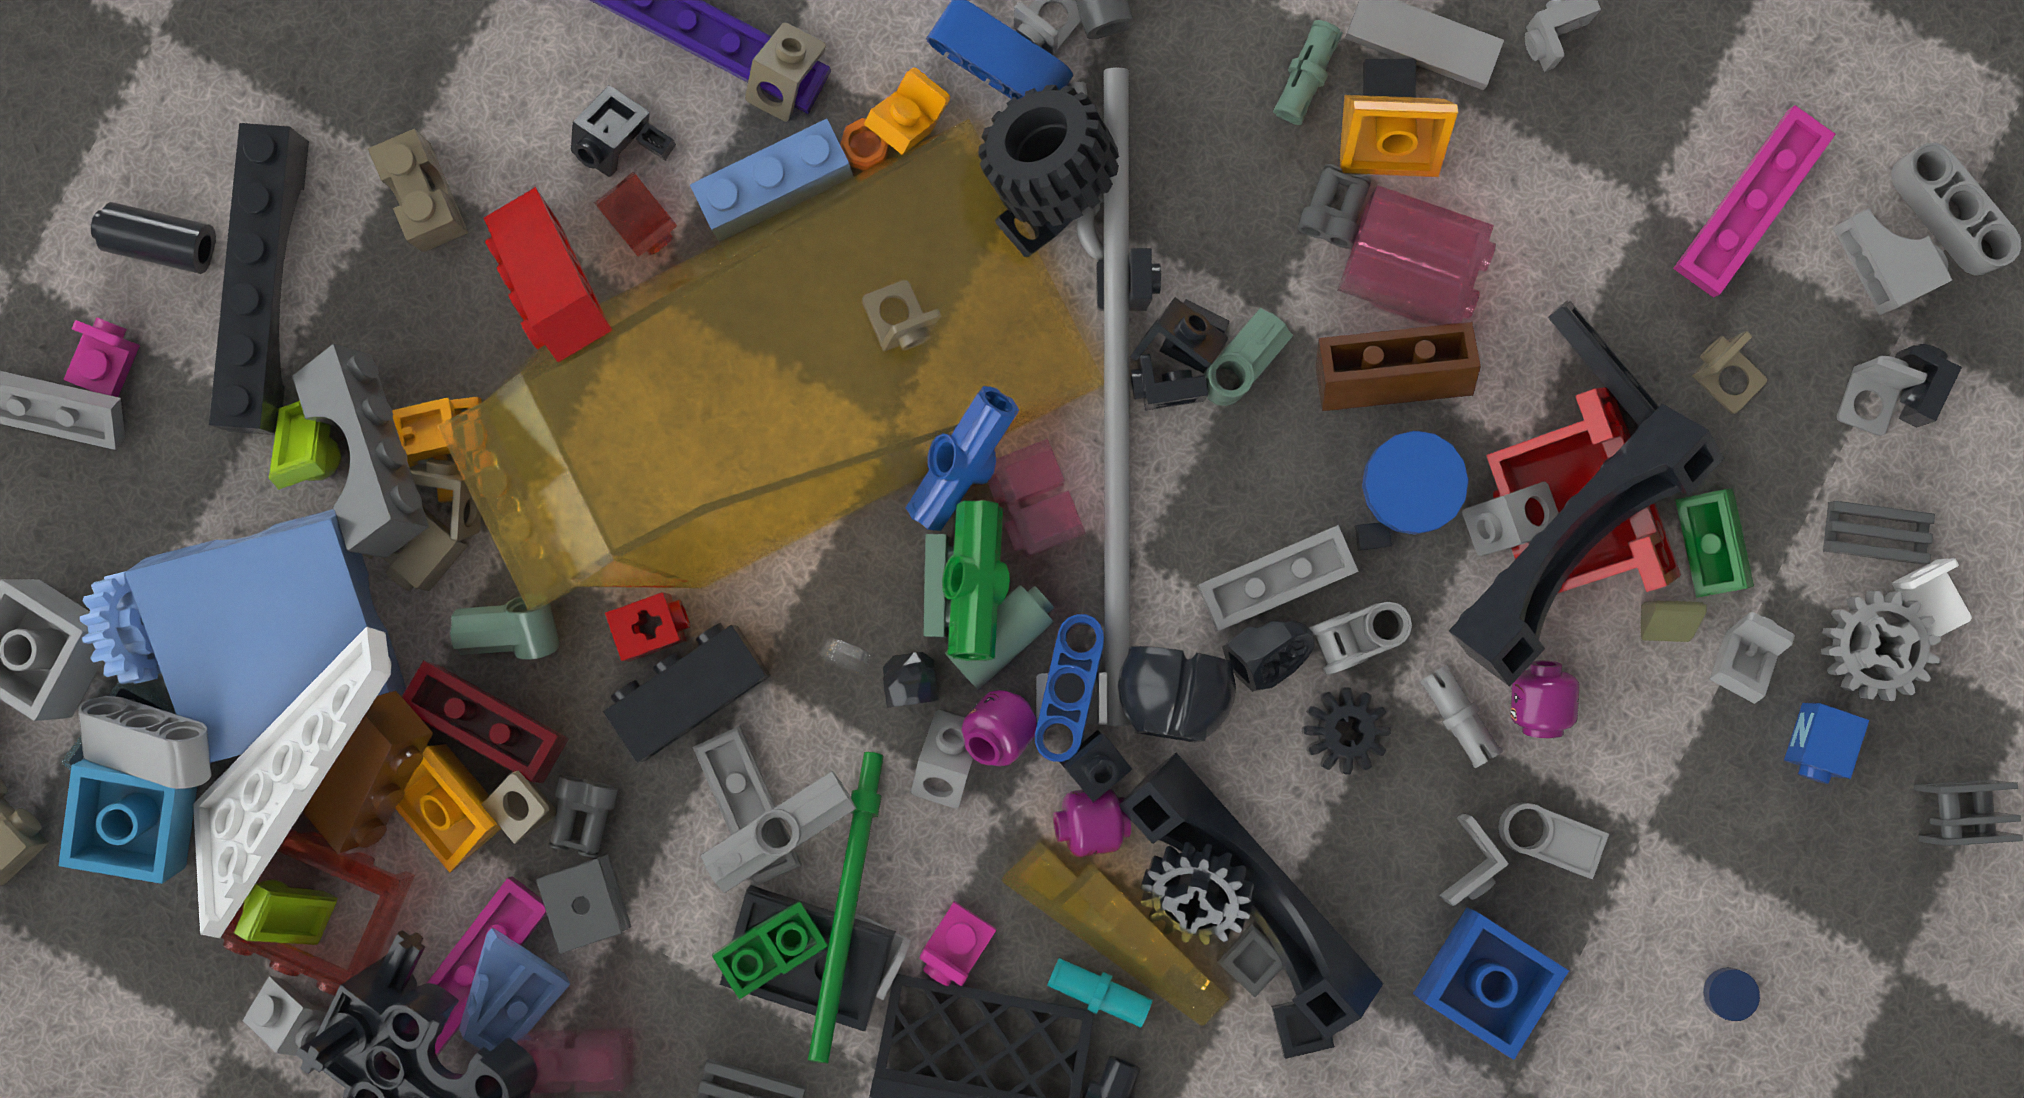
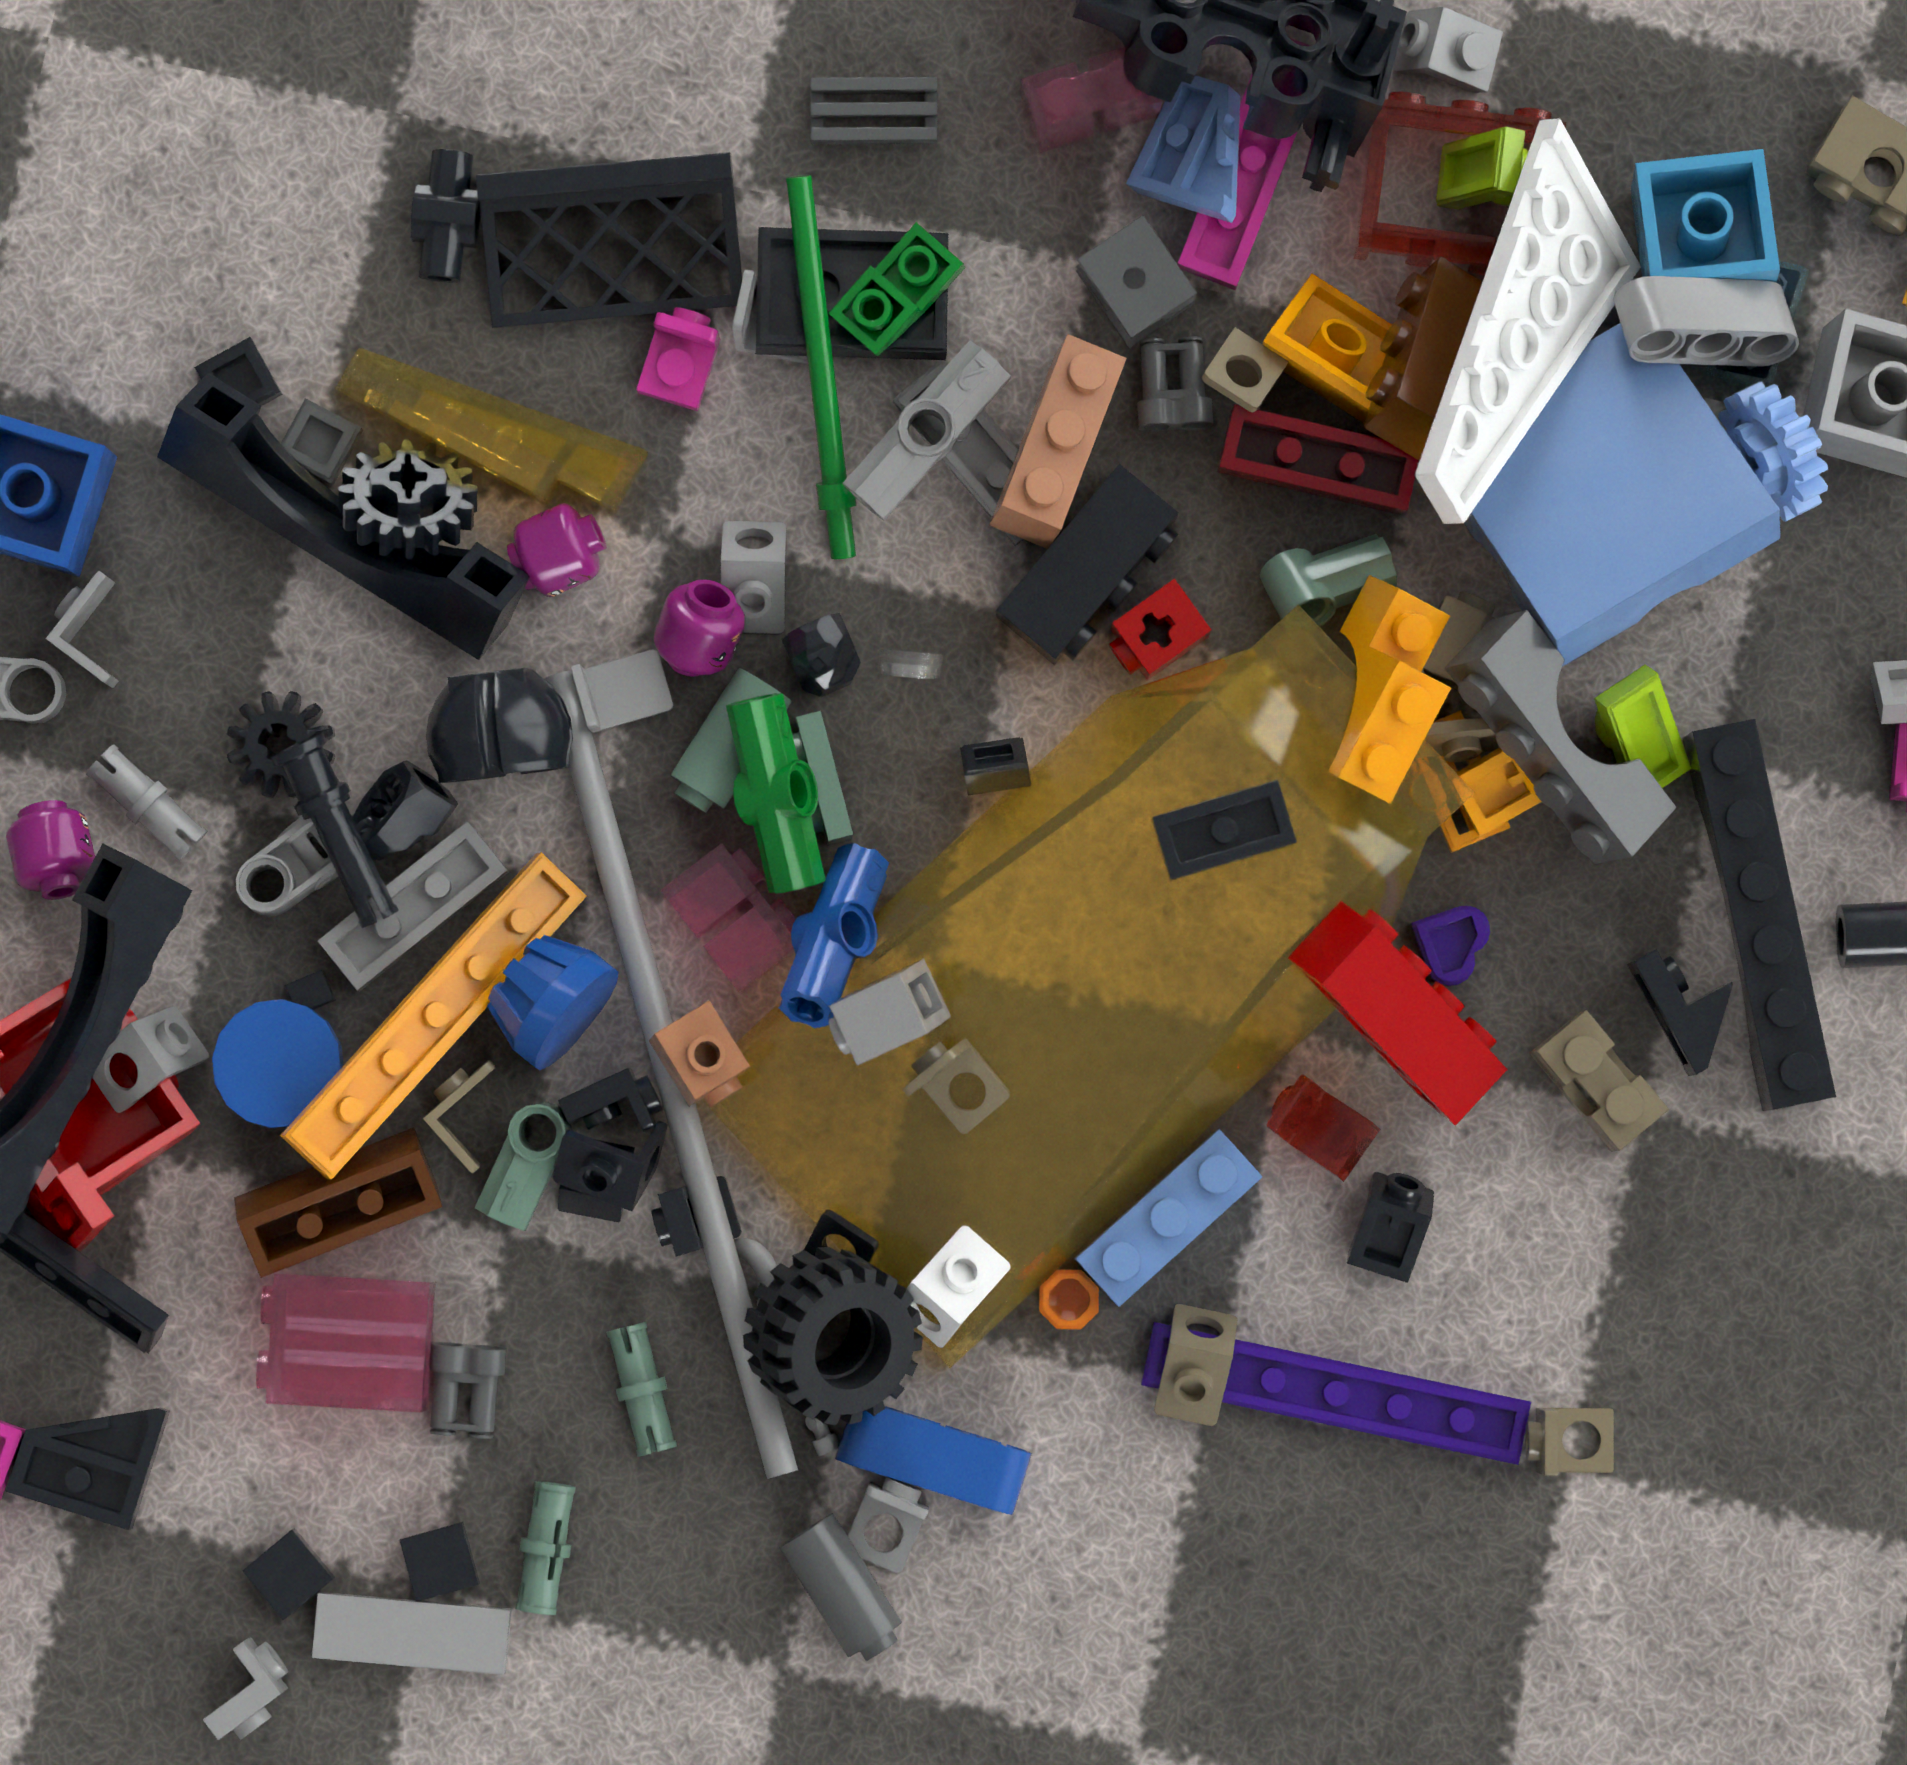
camera: 165 degrees right, 0 degrees up
black piece [636,122,676,161] -> none
light orange bracket [863,67,951,155] -> none
blue beam [1035,614,1104,762] -> none
teal pin [1047,958,1153,1028] -> none
black bracket [1060,730,1132,802] -> none
light orange slope [1340,95,1458,177] -> none
none -> black wing [6,1407,170,1530]
none -> black tile [243,1528,335,1620]
none -> black pin [270,733,399,928]
none -> light orange tile [280,852,587,1179]
none -> dark tan bracket [423,1059,496,1174]
none -> blue piece [487,935,619,1070]
none -> sand green pin [606,1322,677,1457]
none -> nougat brick [649,1000,750,1108]
none -> light grey brick [829,958,951,1065]
none -> white bracket [907,1226,1011,1348]
none -> black tile [960,737,1031,796]
none -> nougat brick [989,334,1127,549]
none -> black plate [1151,780,1297,881]
none -> light orange arch [1328,575,1451,804]
none -> dark purple tile [1410,906,1490,986]
none -> black slope [1627,949,1733,1076]

